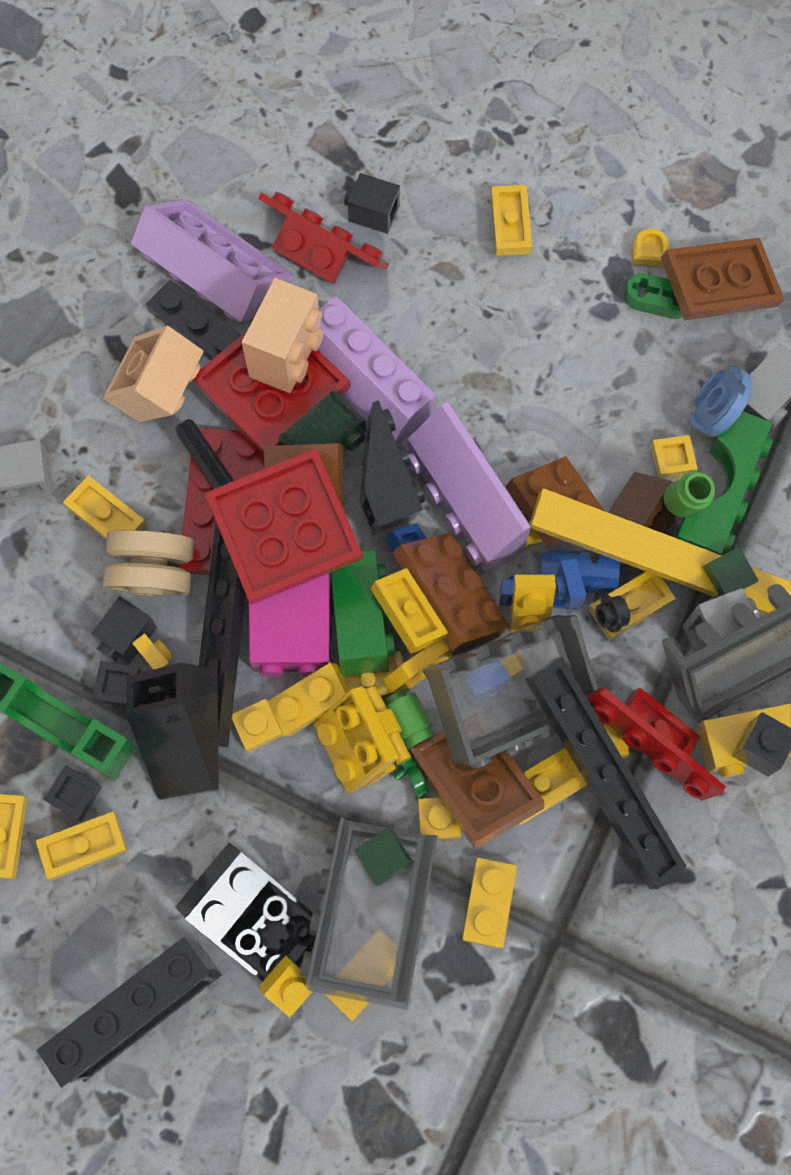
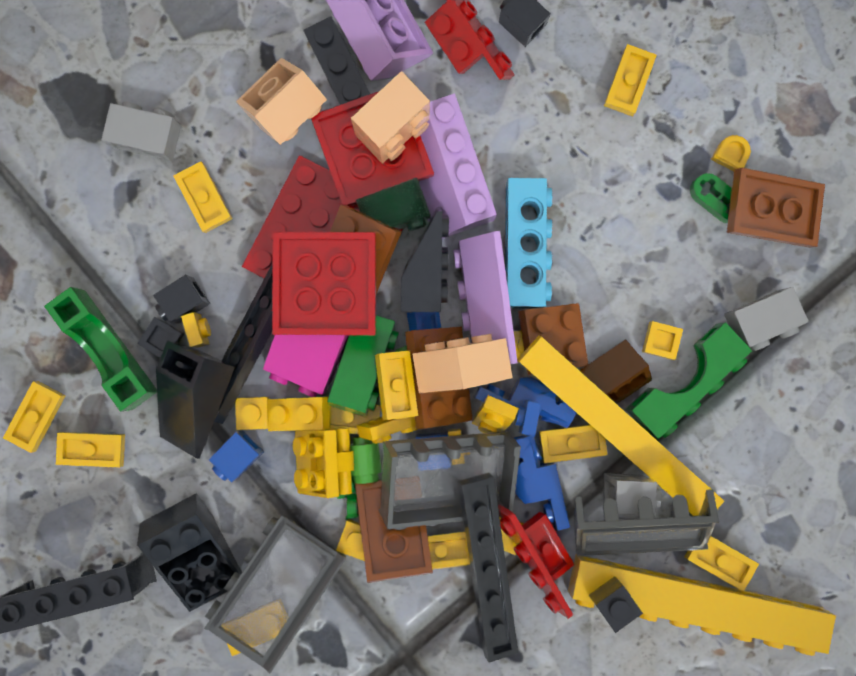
camera: 20 degrees right, 15 degrees up
black plate [44,765,102,822] -> none
tan wheel [103,530,194,597] -> none
black axle [175,419,234,489] -> none
yellow plate [258,956,313,1017] -> none
dark green tile [355,827,413,887] -> none
yellow plate [462,858,517,949] -> none
black plate [595,595,630,632] -> none
bright green brick [664,471,715,517] -> none
medium blue tile [690,365,752,438] -> none
dark green tile [703,547,759,597] -> none
none -> blue brick [209,430,264,483]
none -> light nougat brick [412,334,513,393]
none -> medium azure brick [505,178,552,309]
none -> blue plate [513,435,570,531]

